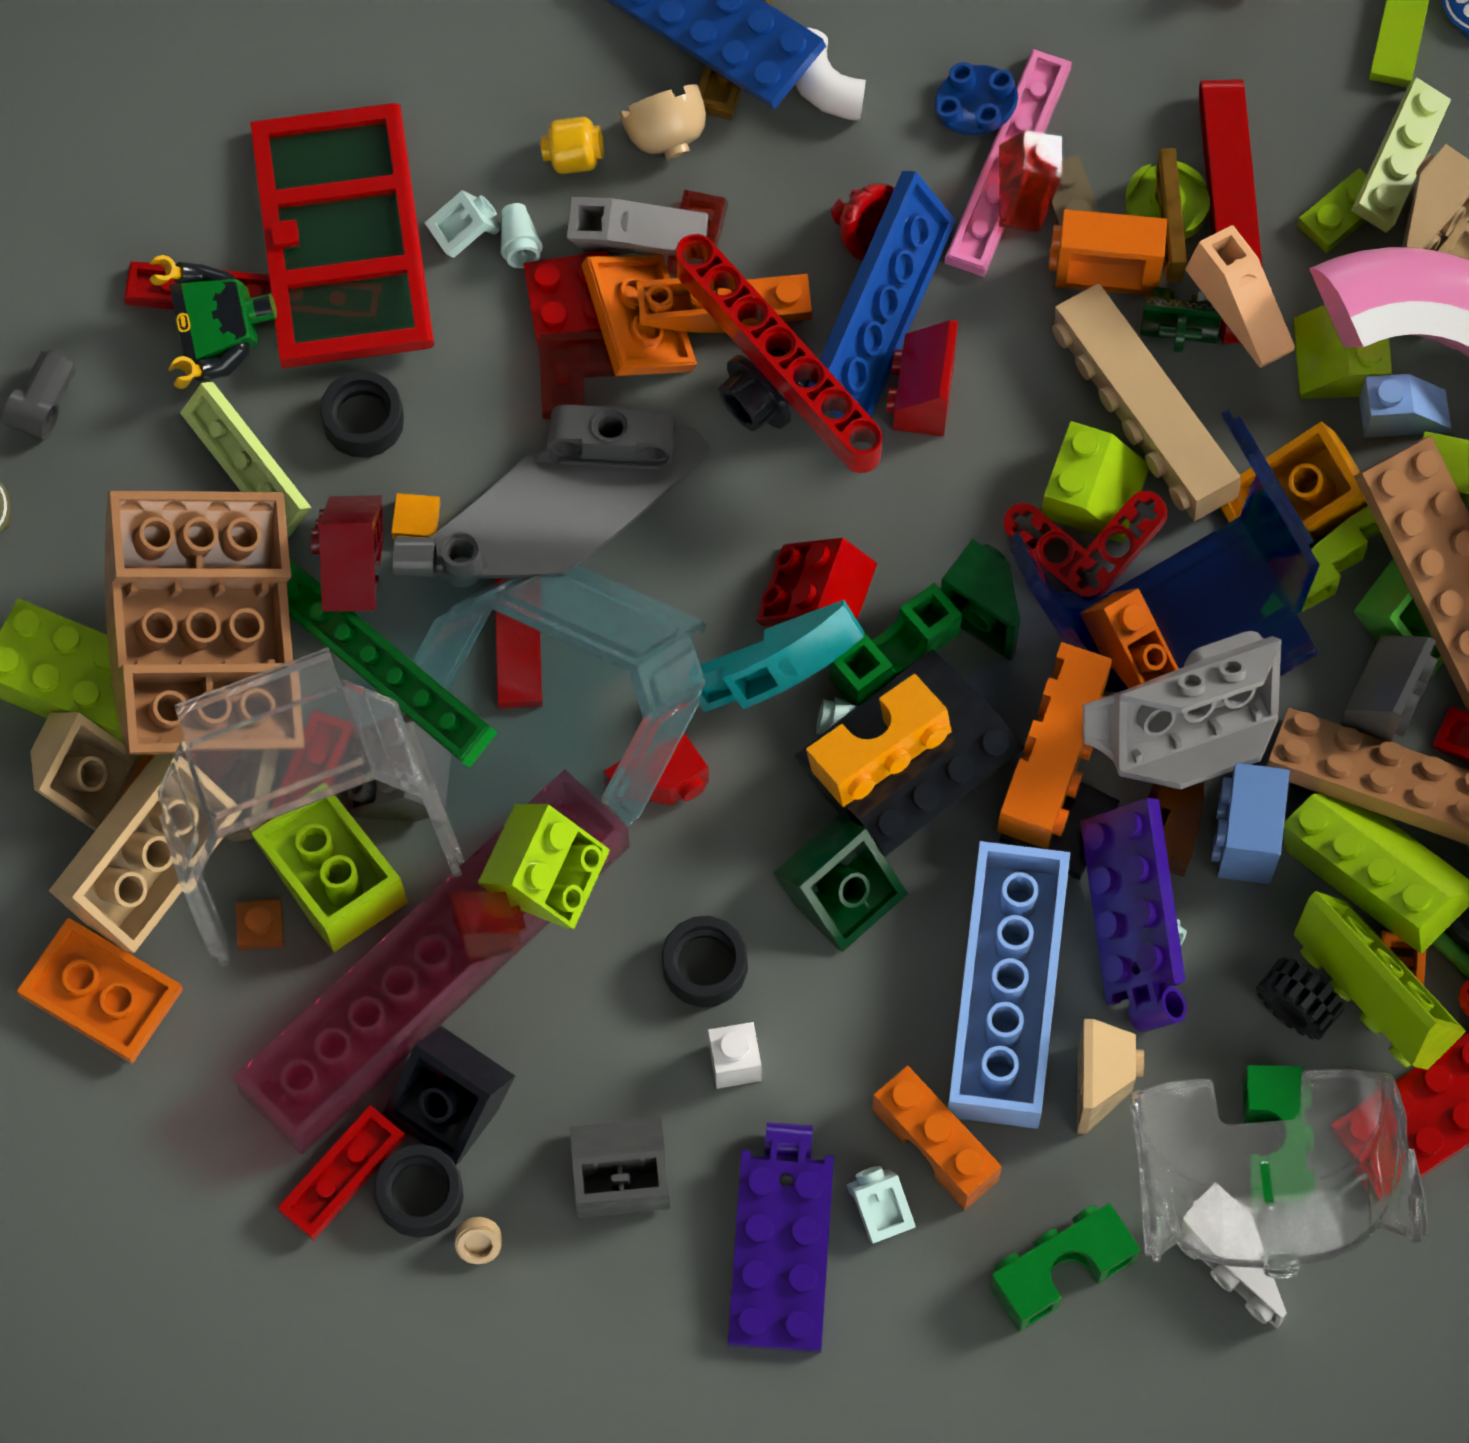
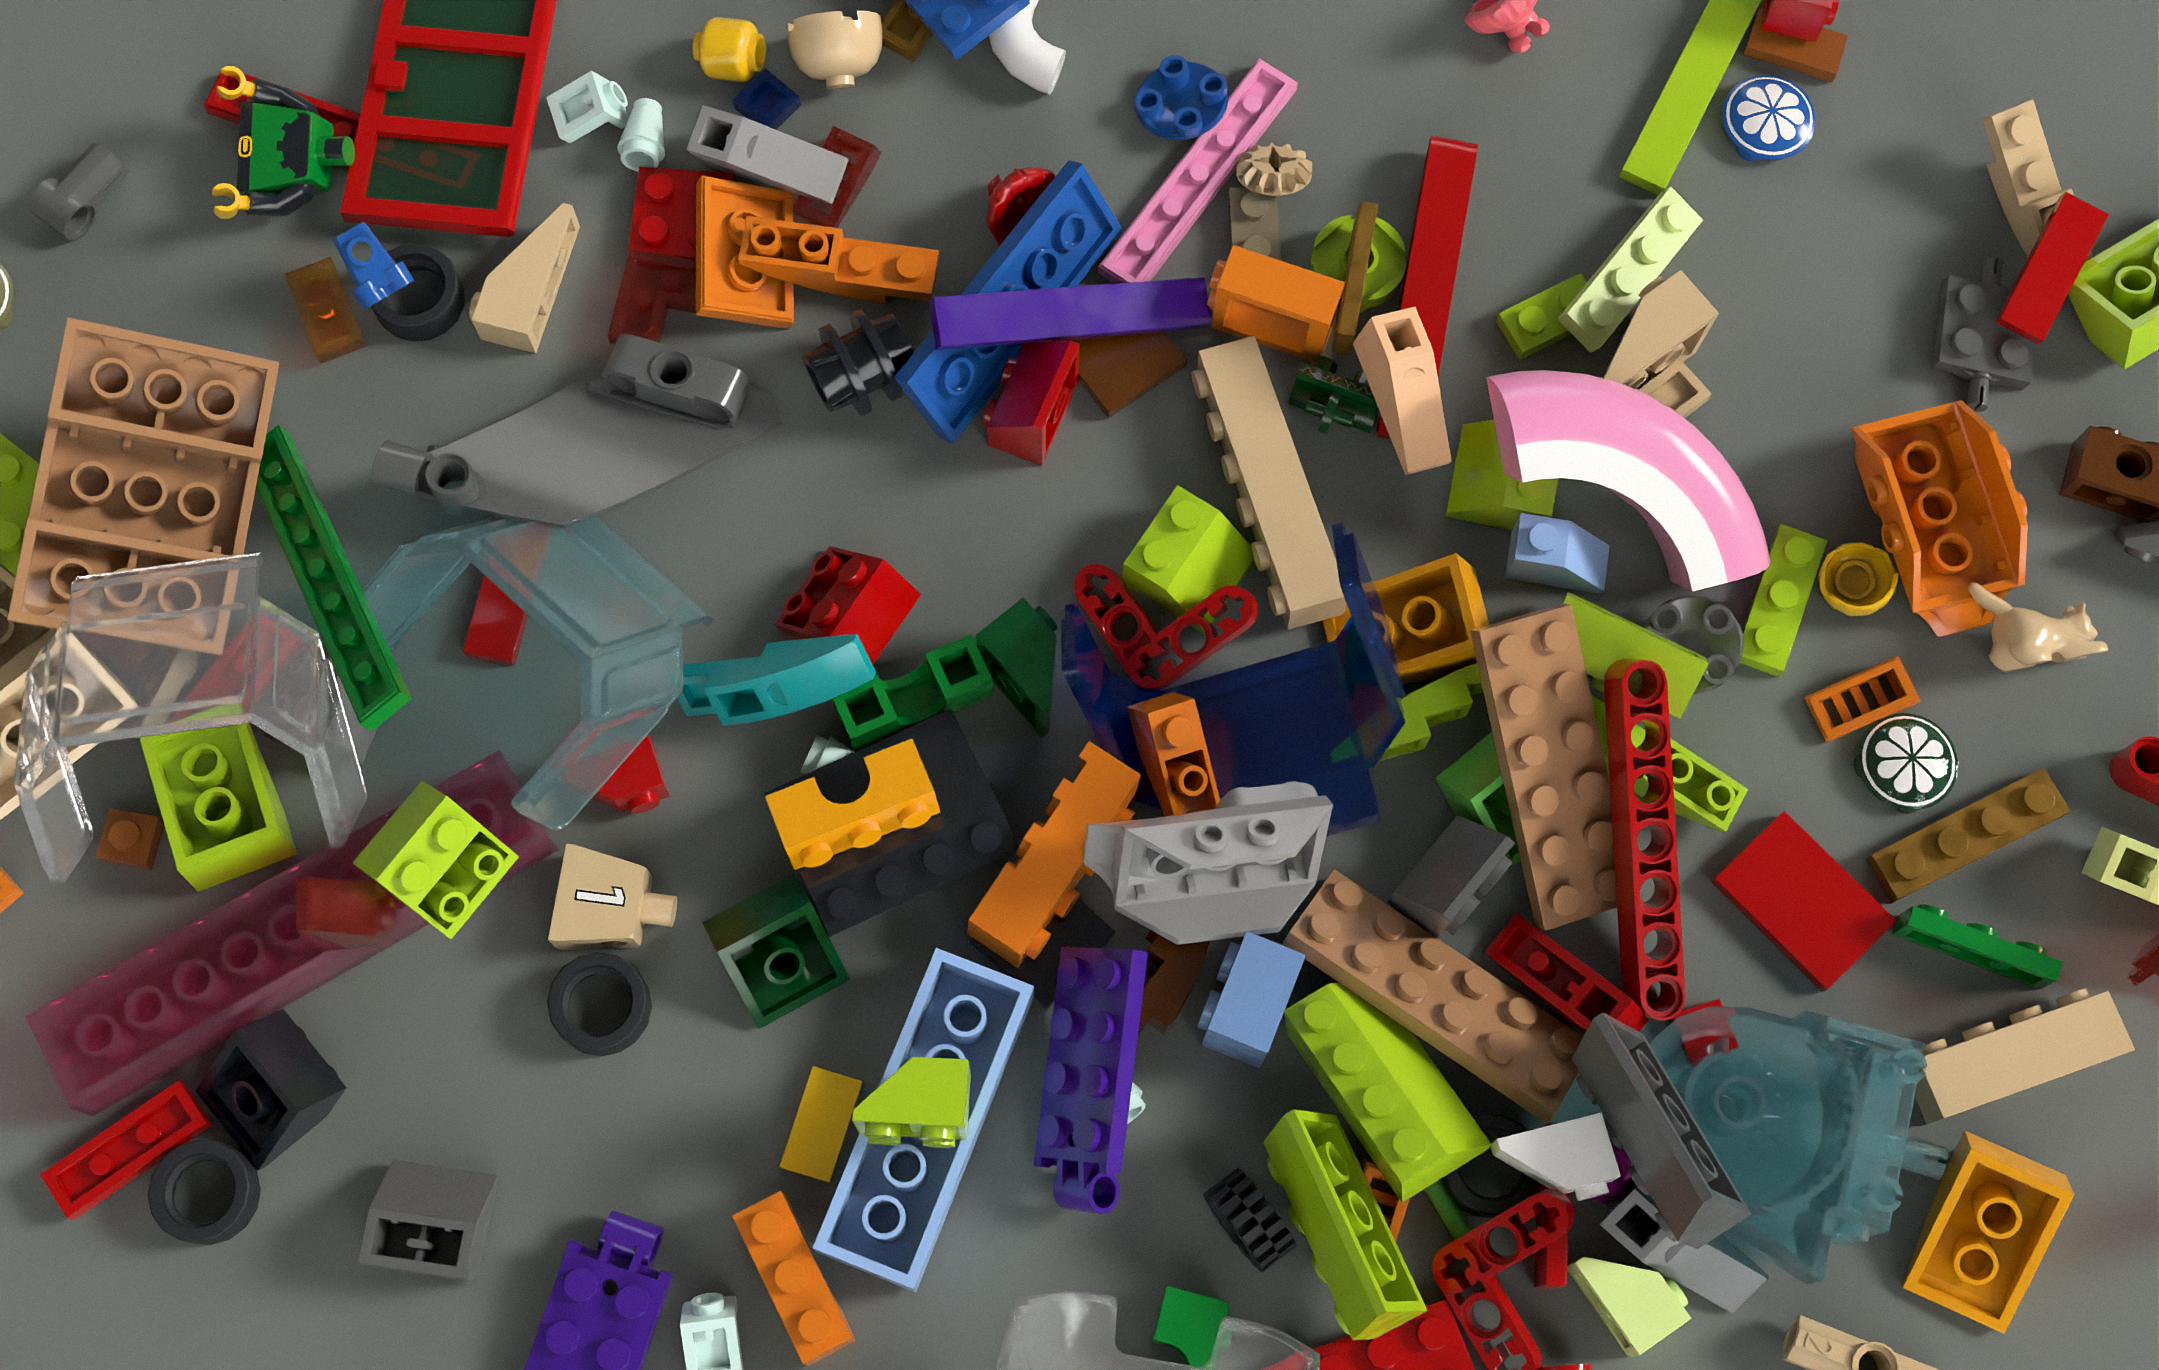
camera: 10 degrees right, 5 degrees up
yellowish green plate [180,382,312,537] -> none
dark red wedge [311,495,384,612] -> none
light orange tile [392,493,441,539] -> none
tan tile [455,1217,502,1265] -> none
red beam [676,234,882,473] -> none
white brick [708,1022,762,1089] -> none
clear red slope [999,131,1061,232] -> none
tan slope [1077,1019,1144,1134] -> none
none -> clear orange plate [285,256,367,364]
none -> blue plate [333,222,414,310]
none -> tan slope [469,203,580,354]
none -> tan torso [548,843,677,950]
none -> clear blue plate [733,68,801,130]
none -> yellow tile [779,1066,864,1184]
none -> lime slope [852,1057,971,1148]
none -> dark purple tile [928,277,1212,350]
none -> reddish brown tile [1053,331,1187,419]
none -> tan gear [1236,142,1312,196]

